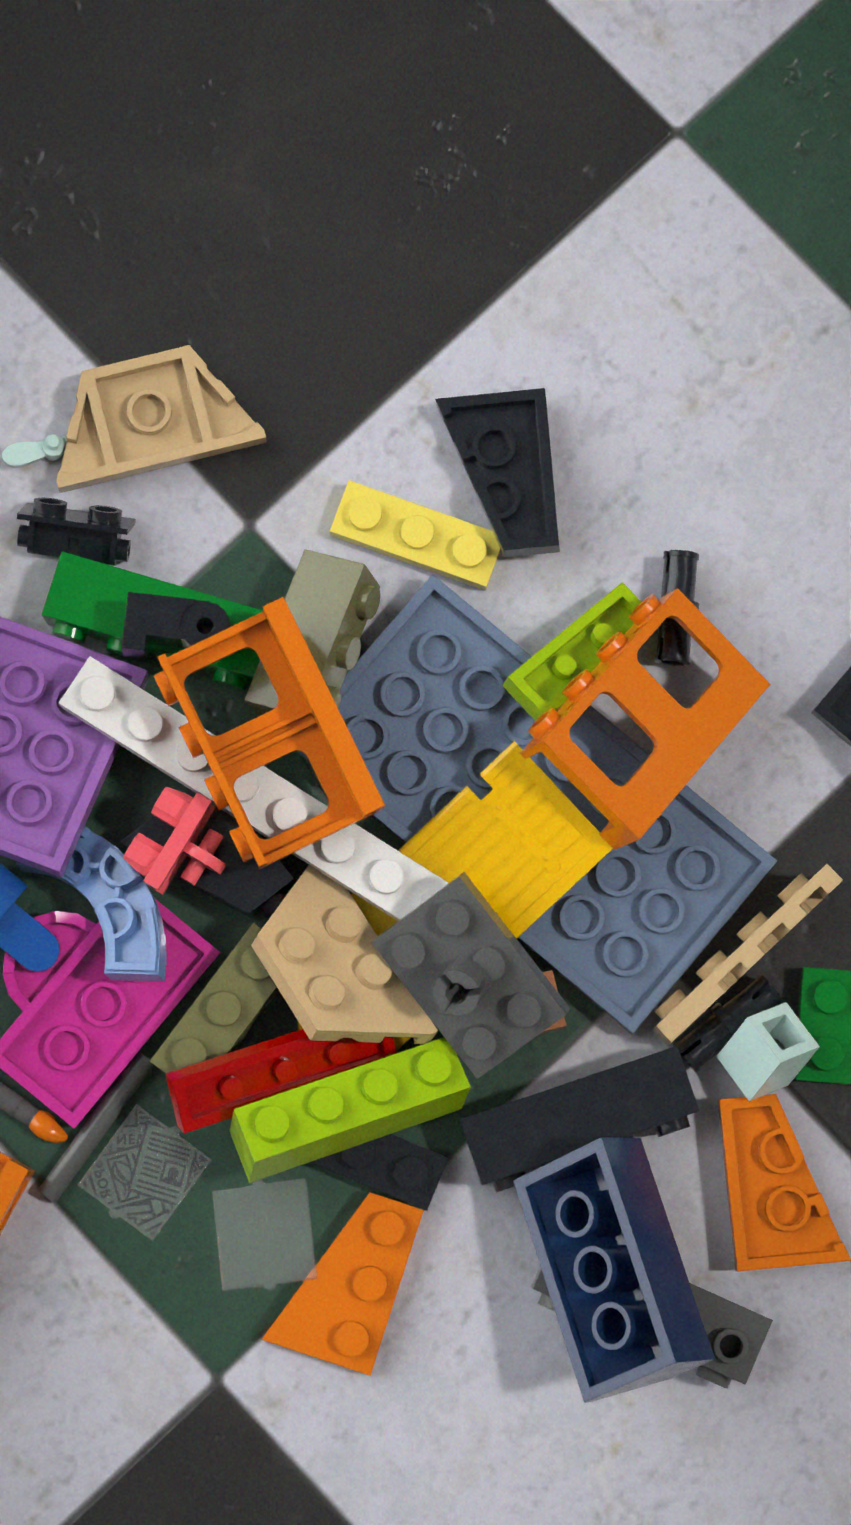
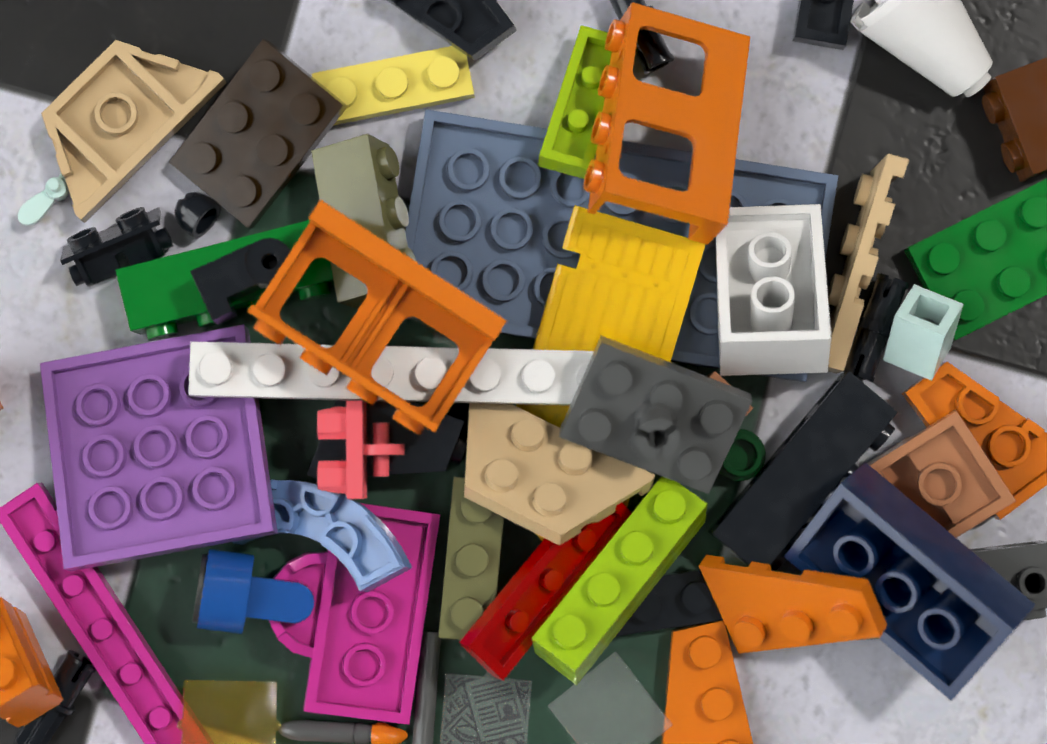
camera: 30 degrees left, 5 degrees up
none -> dark brown plate [169,39,348,228]
none -> black hinge [174,192,221,238]
none -> orange wing [699,555,887,654]
none -> white slope [715,204,831,376]
none -> dark green plate [719,429,766,481]
none -> nougat plate [867,409,1016,538]

